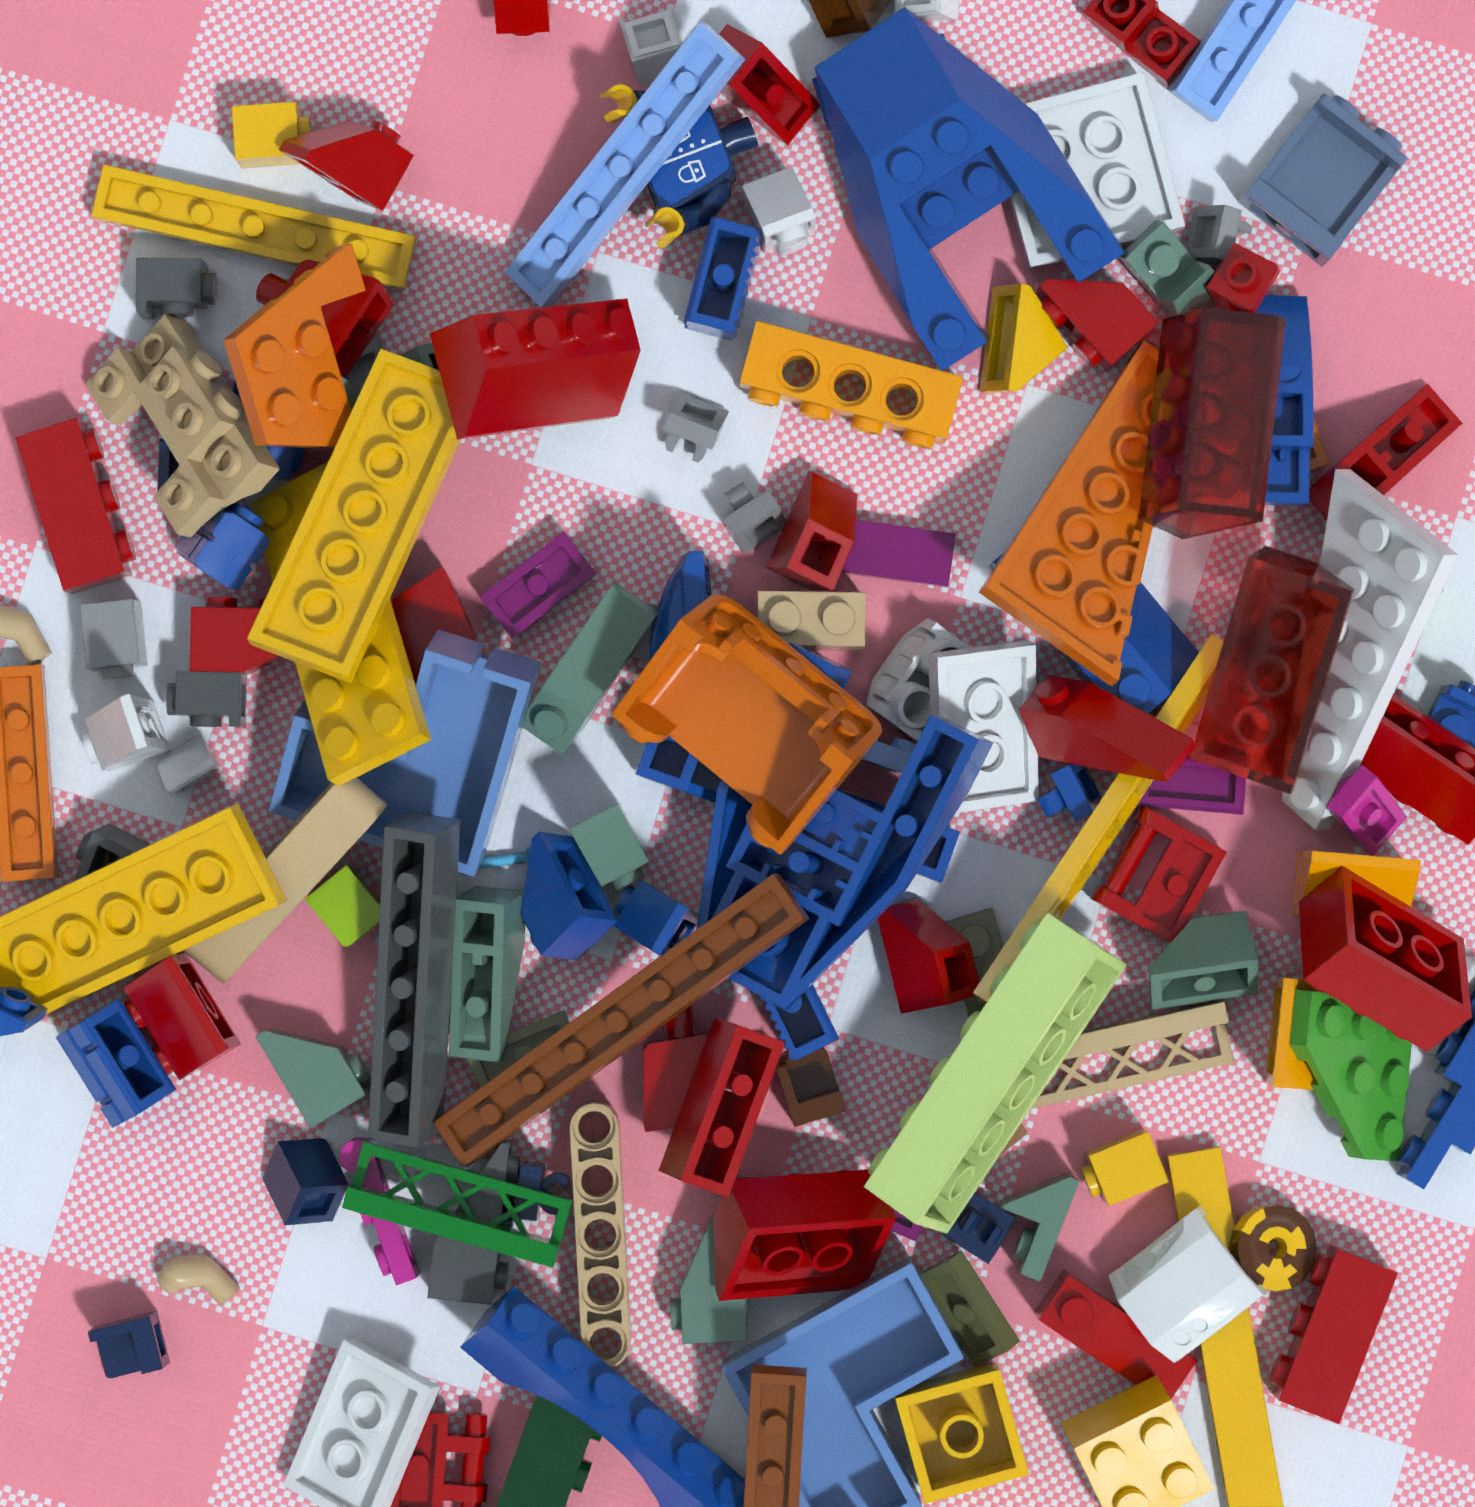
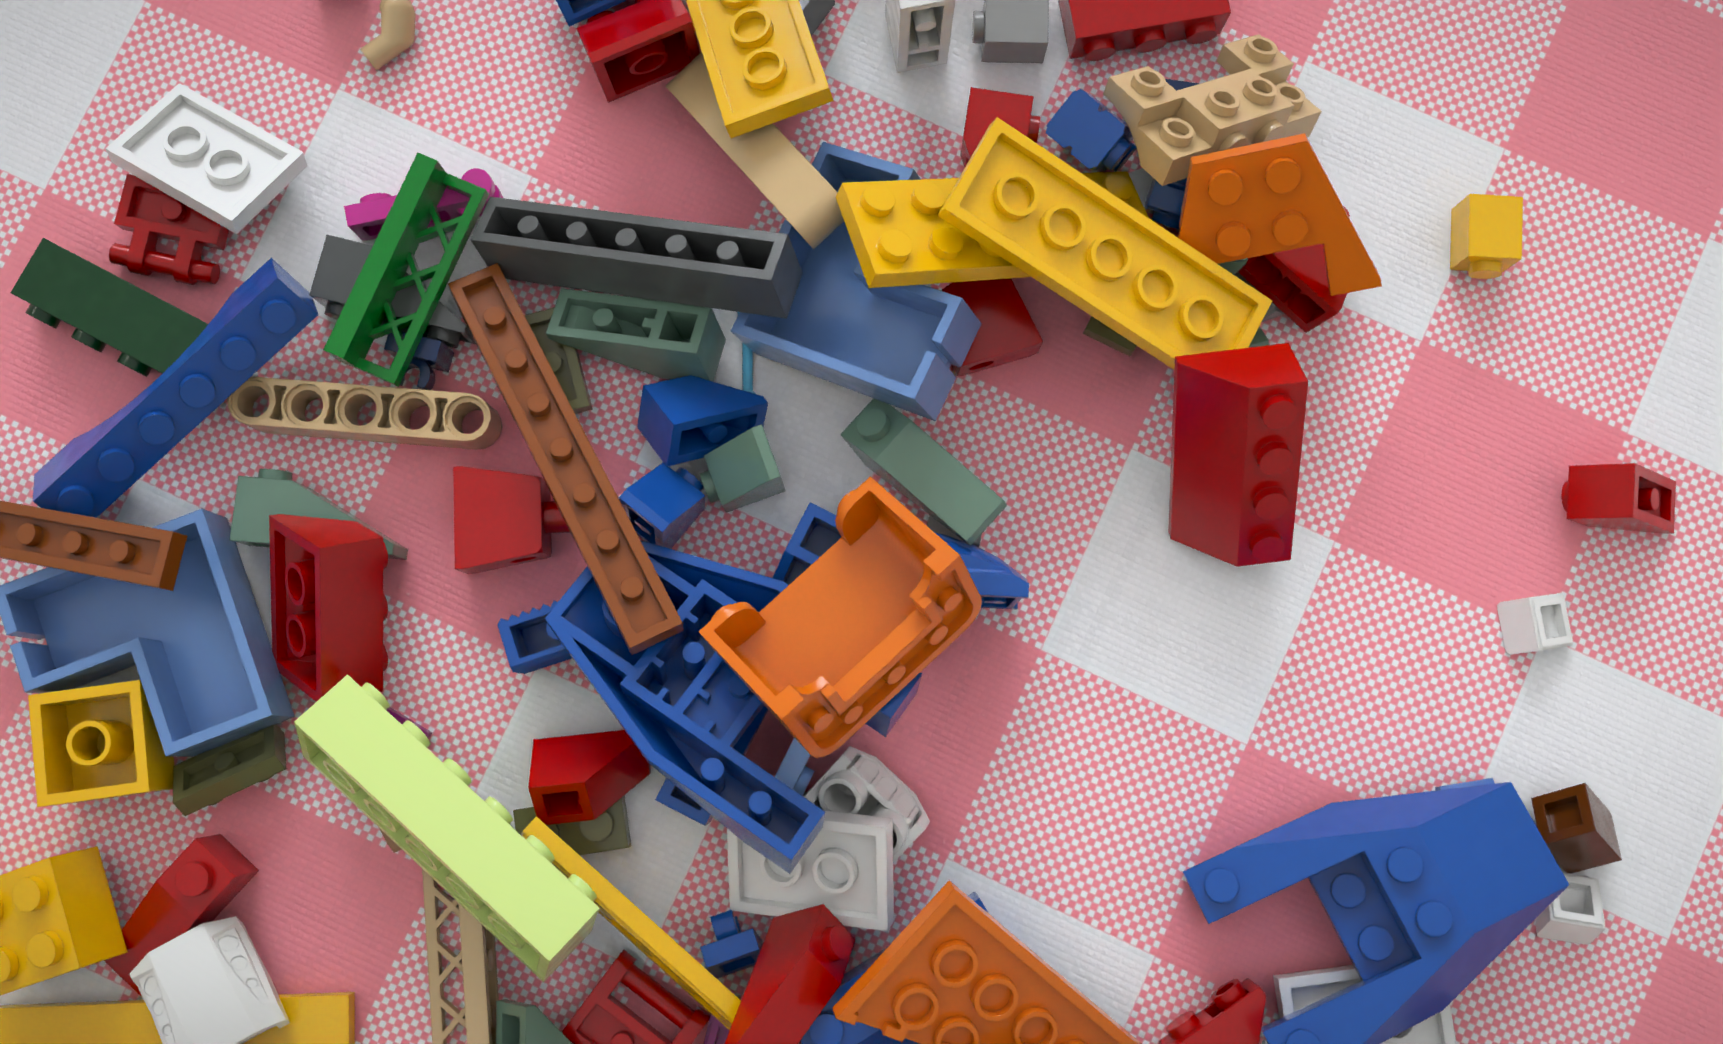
camera: 95 degrees right, 5 degrees down
yellow plate [91,164,417,291] -> none
dark grey brick [136,258,217,319] -> none
white slope [157,735,221,795] -> none
dark grey brick [166,671,247,728] -> none
sand green slope [255,1028,371,1129] -> none
dark blue panel [263,1138,349,1225] -> none
red slope [279,120,414,211] -> none
lime panel [305,865,380,947] -> none
magenta plate [480,531,597,640] -> none
light blue plate [504,22,745,308] -> none
torso [600,84,759,248] -> none
red brick [658,1017,785,1198] -> none
light grey tile [663,392,729,463] -> none
blue brick [684,217,762,341] -> none
red slope [719,24,820,146] -> none
light grey tile [723,482,786,554] -> none
light orange brick [739,321,964,450] -> none
white slope [742,167,816,256] -> none
tan brick [757,591,866,651] -> none
red slope [766,471,857,591] -> none
reddish brown panel [776,1048,846,1127] -> none
magenta tile [842,520,956,588] -> none
dark blue tile [942,1192,1017,1264] -> none
yellow slope [979,284,1068,394] -> none
sand green slope [996,1173,1079,1282] -> none
yellow brick [1080,1128,1169,1206] -> none

